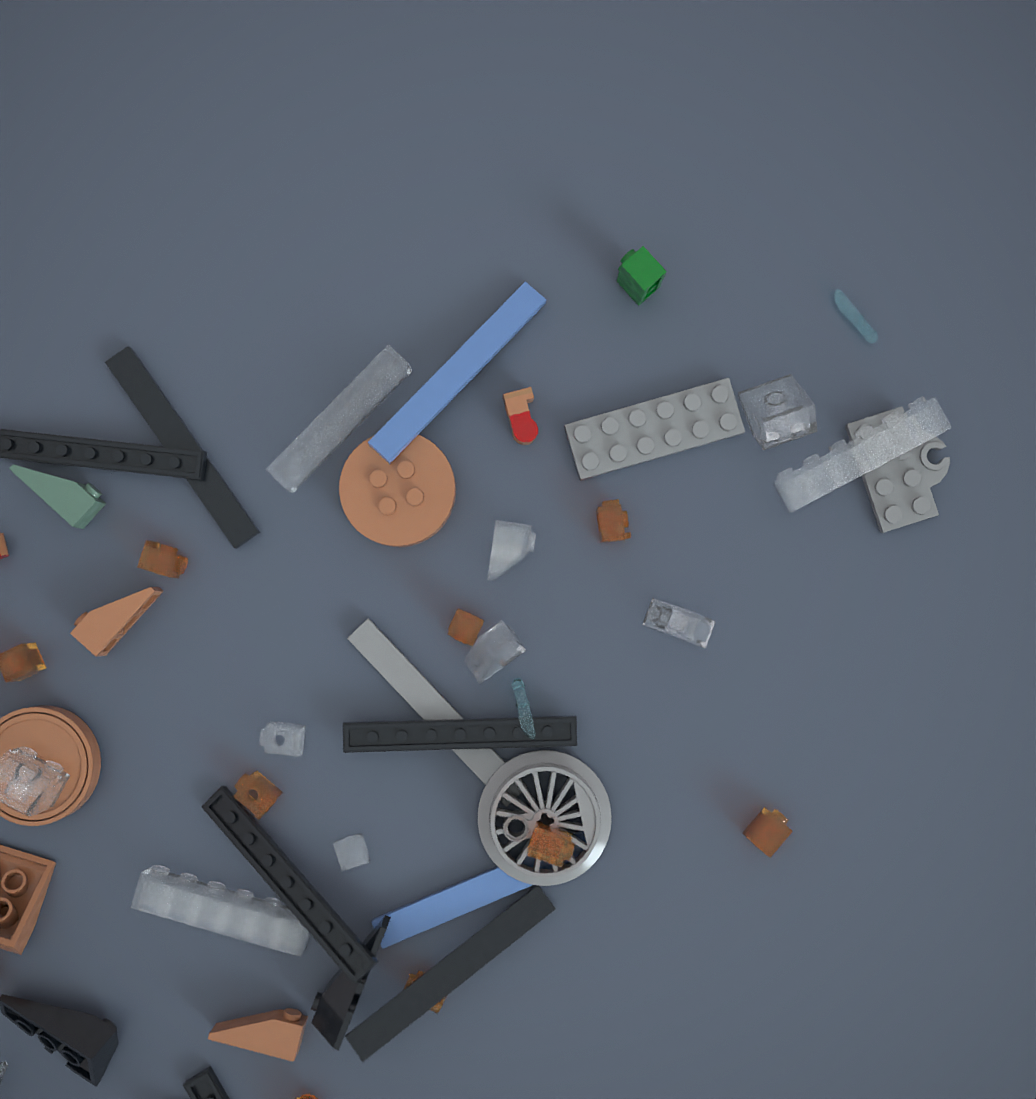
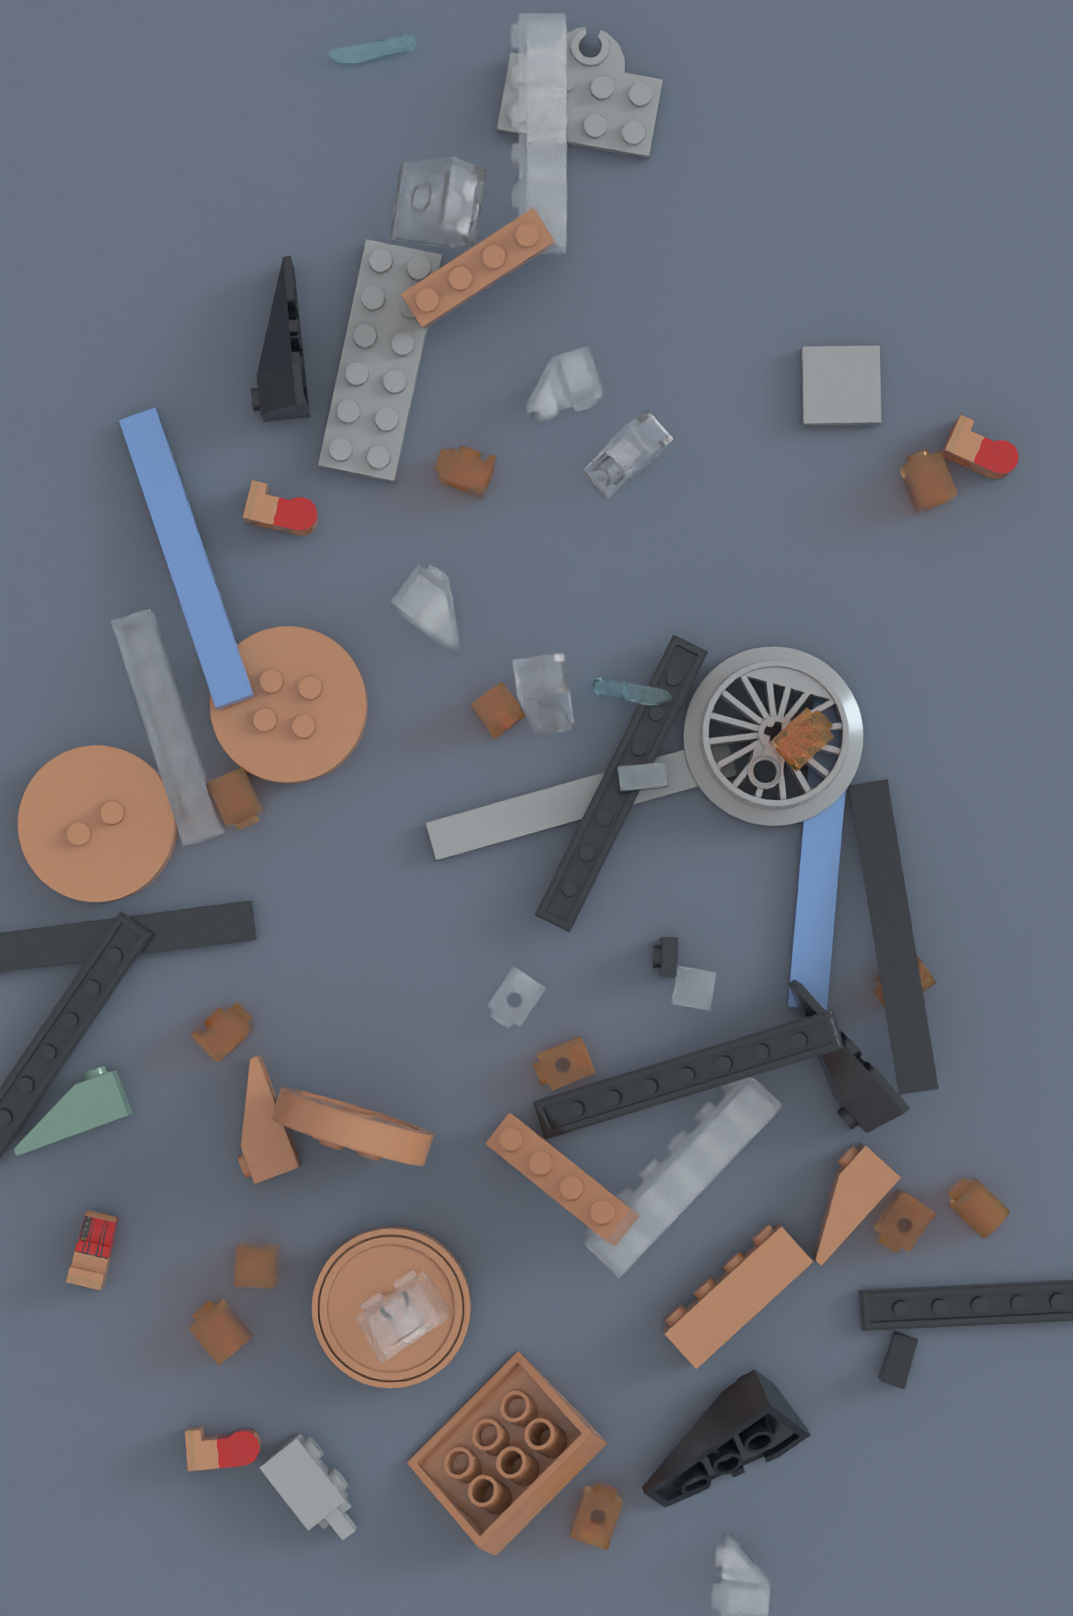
camera: 55 degrees left, 0 degrees up
green brick [616,246,667,306] -> none
none -> nougat brick [18,745,178,903]
none -> clear orange brick [207,767,266,831]
none -> black wedge [251,256,310,422]
none -> nougat brick [271,1087,434,1166]
none -> nougat brick [401,207,556,329]
none -> nougat brick [485,1112,640,1247]
none -> clear slope [526,346,603,422]
none -> piece [617,762,669,793]
none -> black plate [653,937,679,977]
none -> nougat brick [663,1223,813,1369]
none -> light grey tile [801,345,881,426]
none -> clear orange brick [873,1189,937,1253]
none -> leg [940,415,1019,479]

